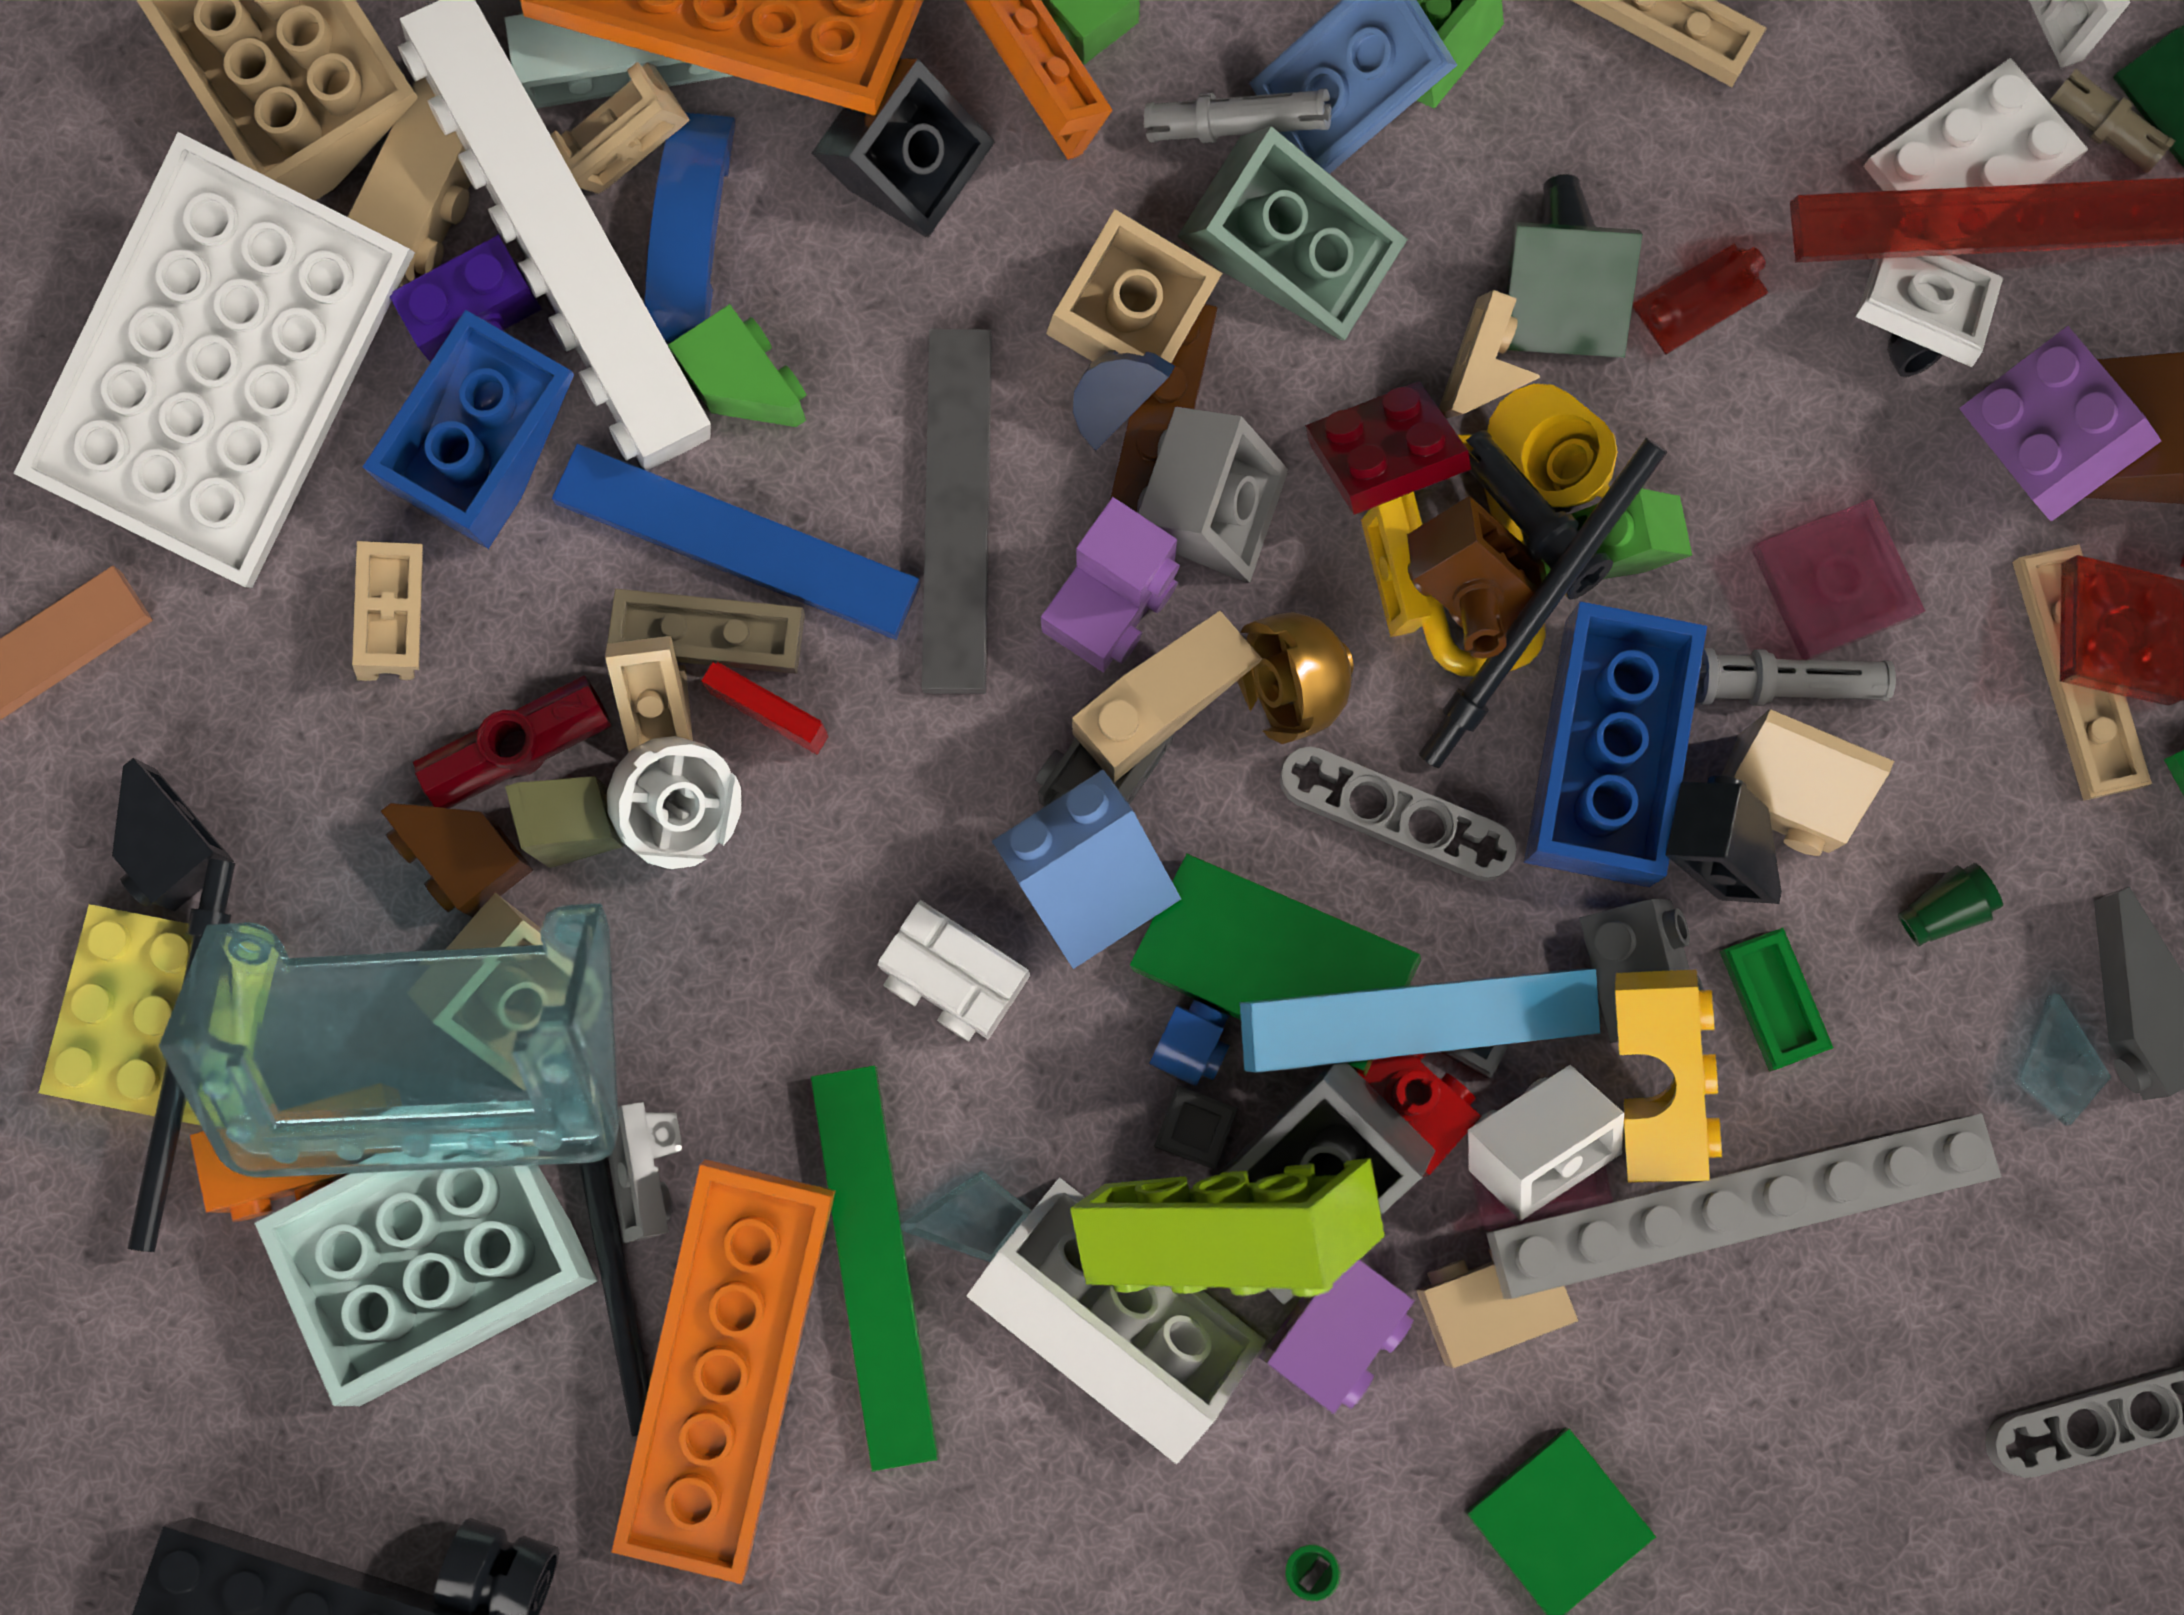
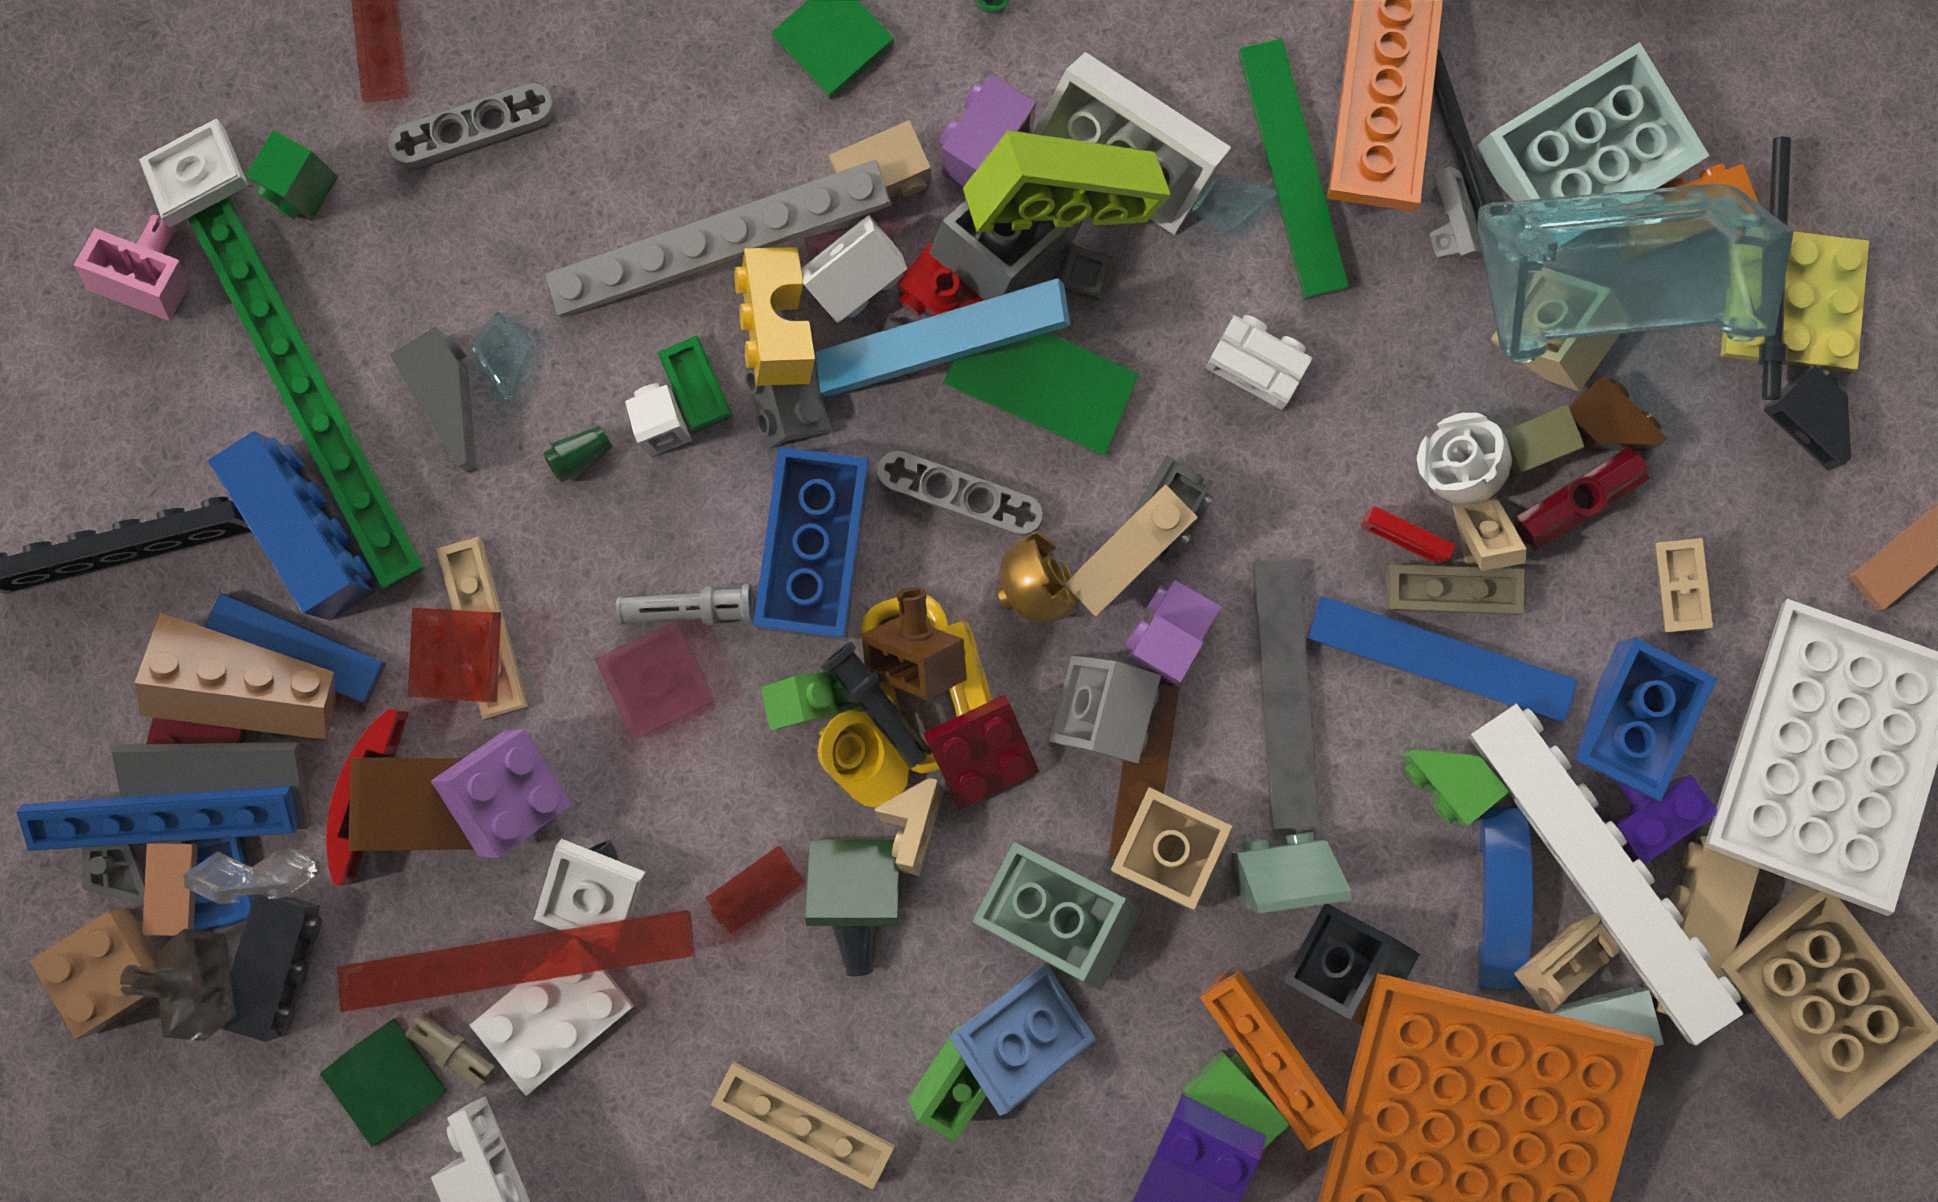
camera: 175 degrees right, 5 degrees up
medium blue brick [992,770,1181,969] -> none
dark blue tile [1073,350,1175,451] -> none
light grey pin [1144,88,1331,144] -> none
blue plate [1149,999,1230,1087] -> none
black bar [1419,437,1668,768] -> none
black slope [1665,775,1782,904] -> none
tan slope [1721,709,1894,856] -> none
none -> white slope [625,383,692,457]
none -> sand green slope [1232,832,1353,914]

